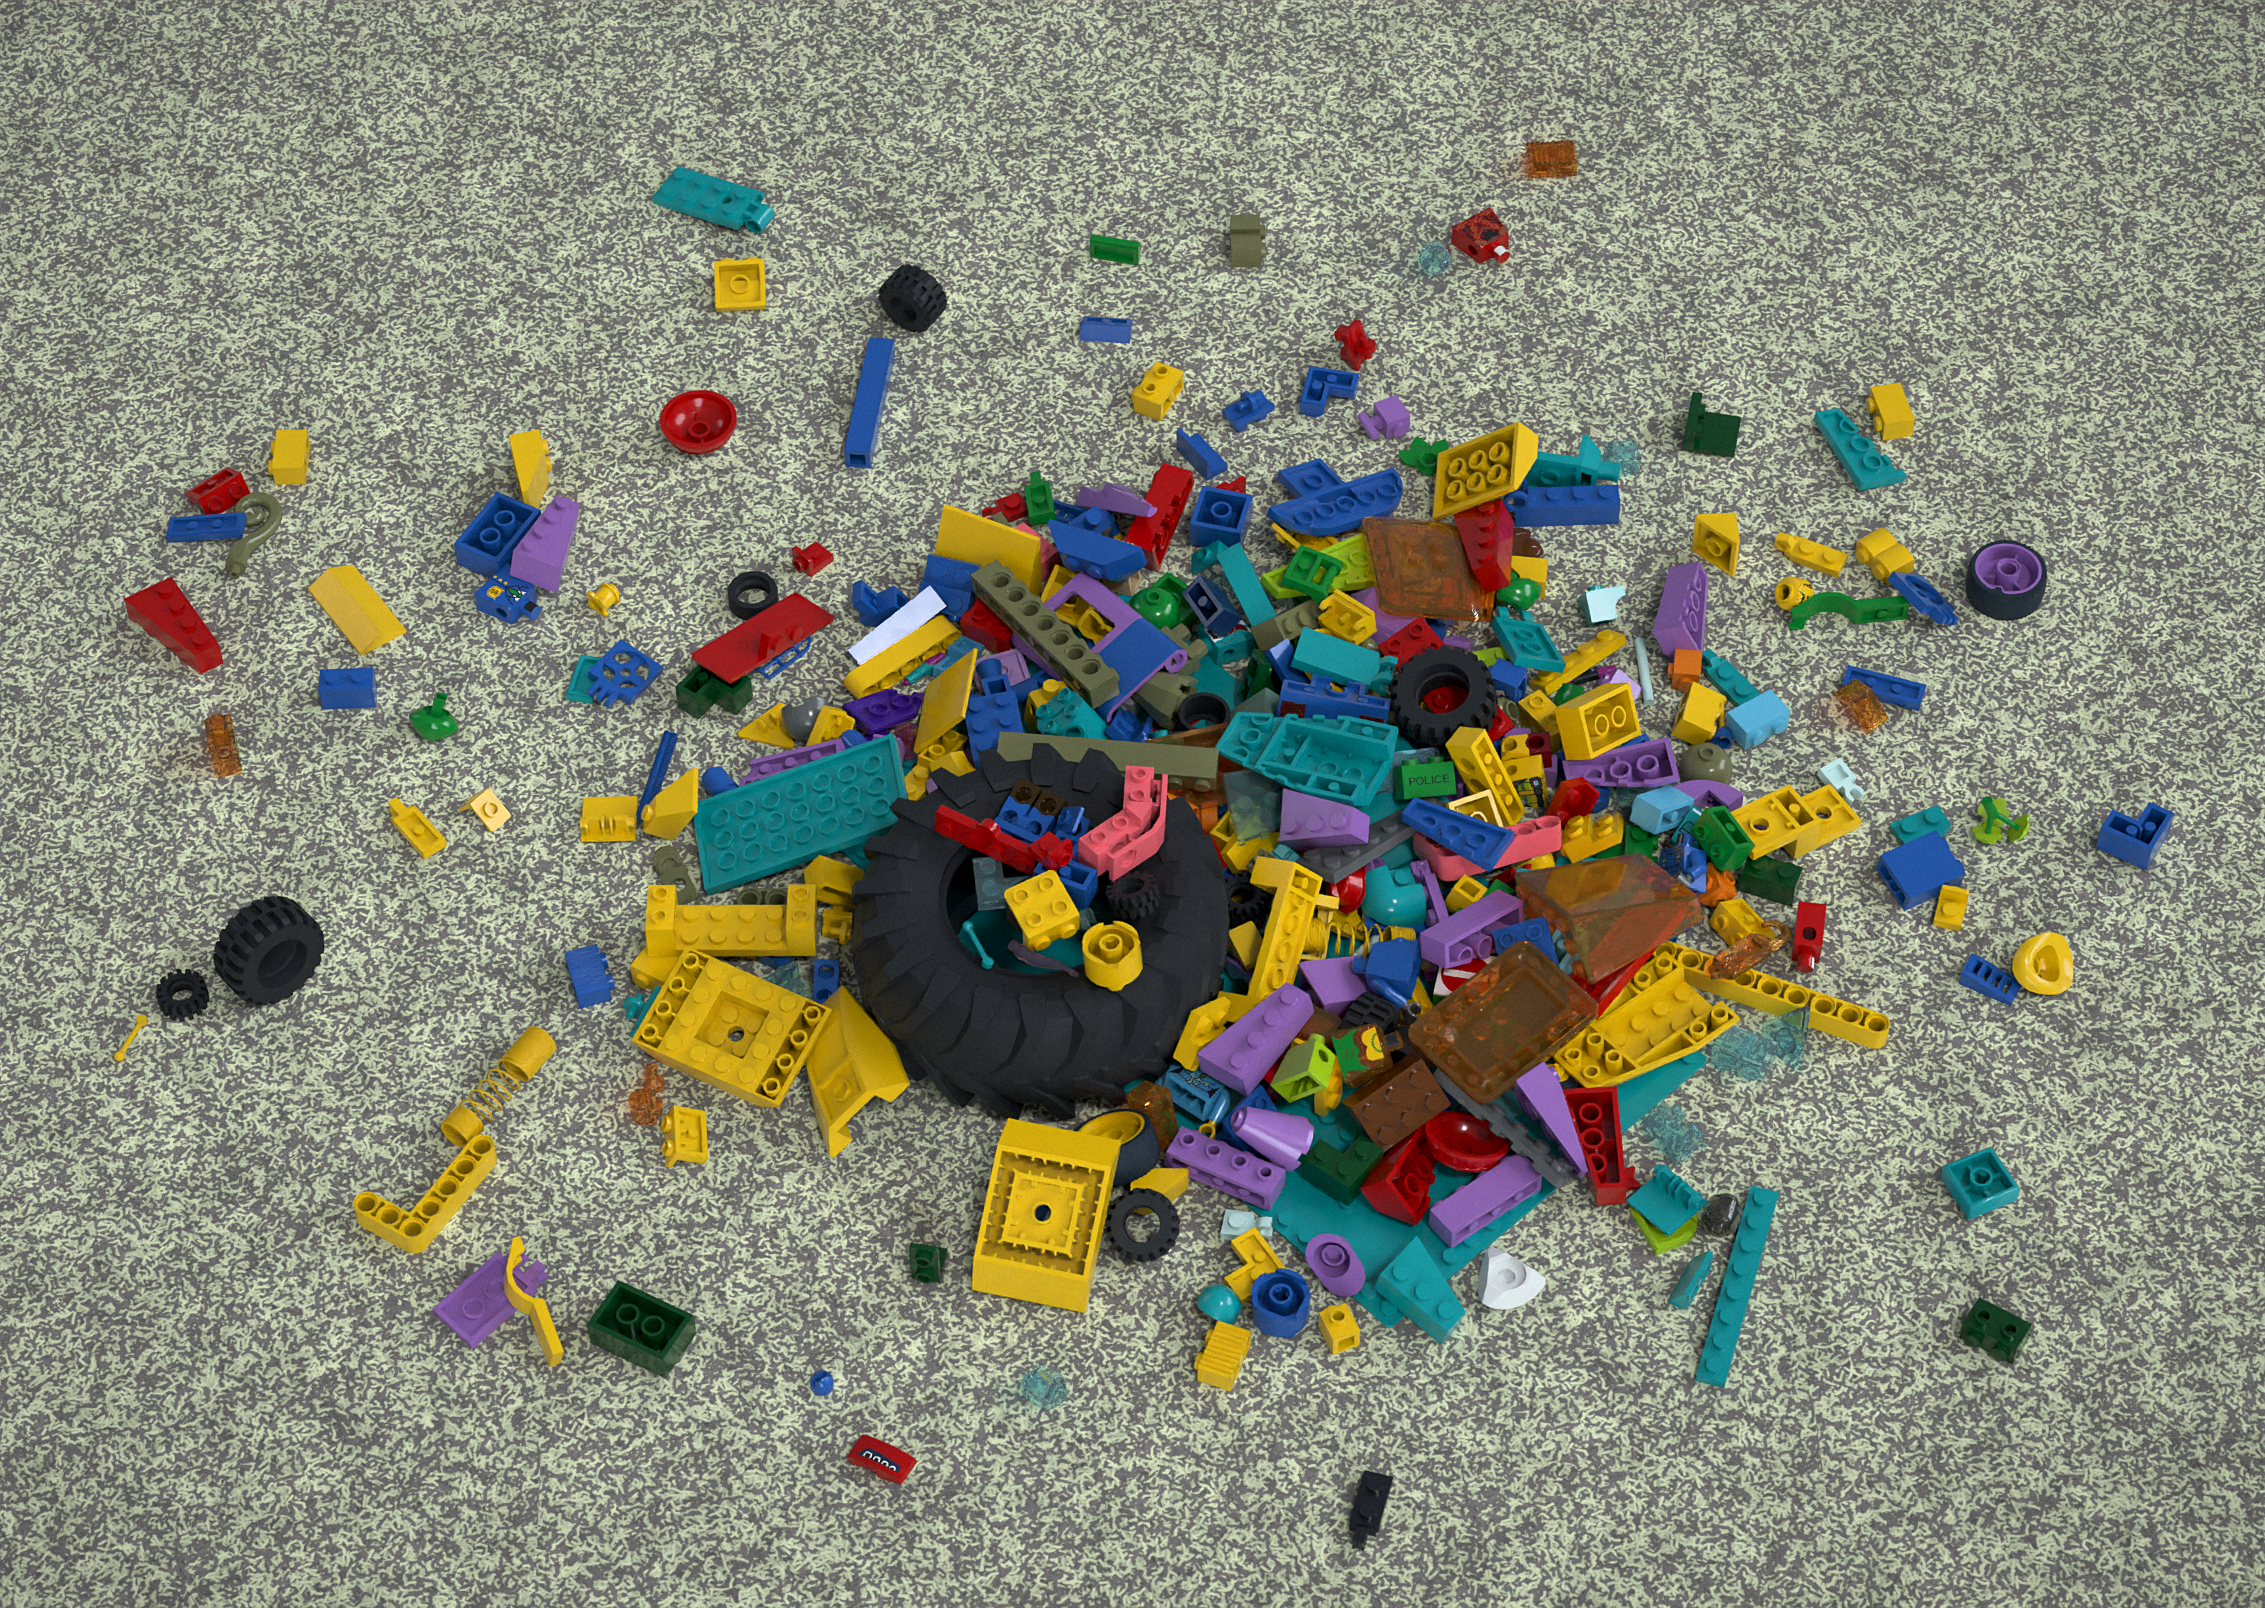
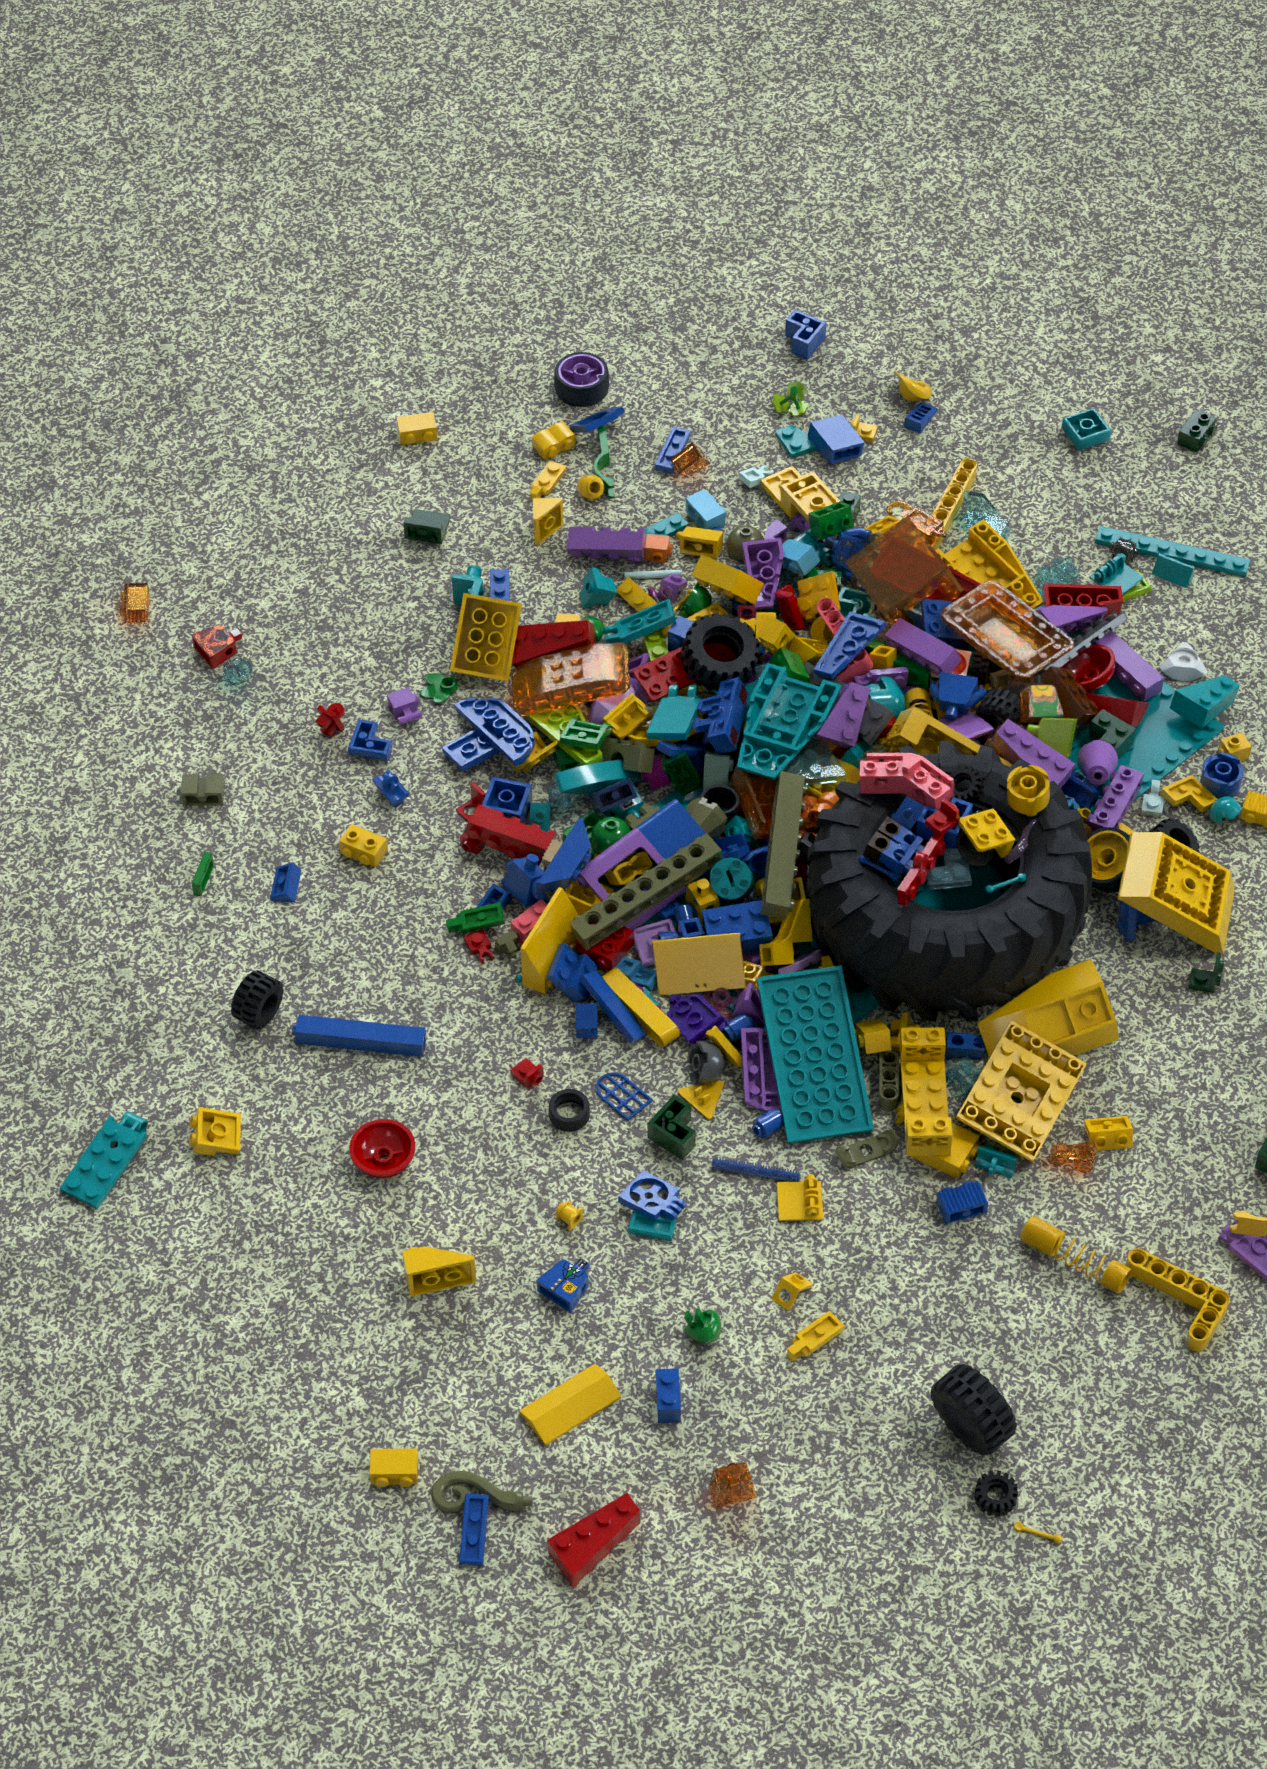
camera: 90 degrees left, 0 degrees up
red bracket [185,467,250,515] -> none
blue brick [454,492,541,578] -> none
medium lavender wedge [510,495,580,594] -> none
yellow slope [641,767,698,841] -> none
red bracket [691,592,834,683] -> none
medium lavender wedge [1075,482,1157,517] -> none
blue panel [1176,428,1228,481] -> none
medium lavender piece [1305,1233,1365,1297] -> none
clear light blue brick [1601,439,1641,478] -> none
red torso [1791,901,1827,973] -> none
teal wing [1813,408,1907,491] -> none

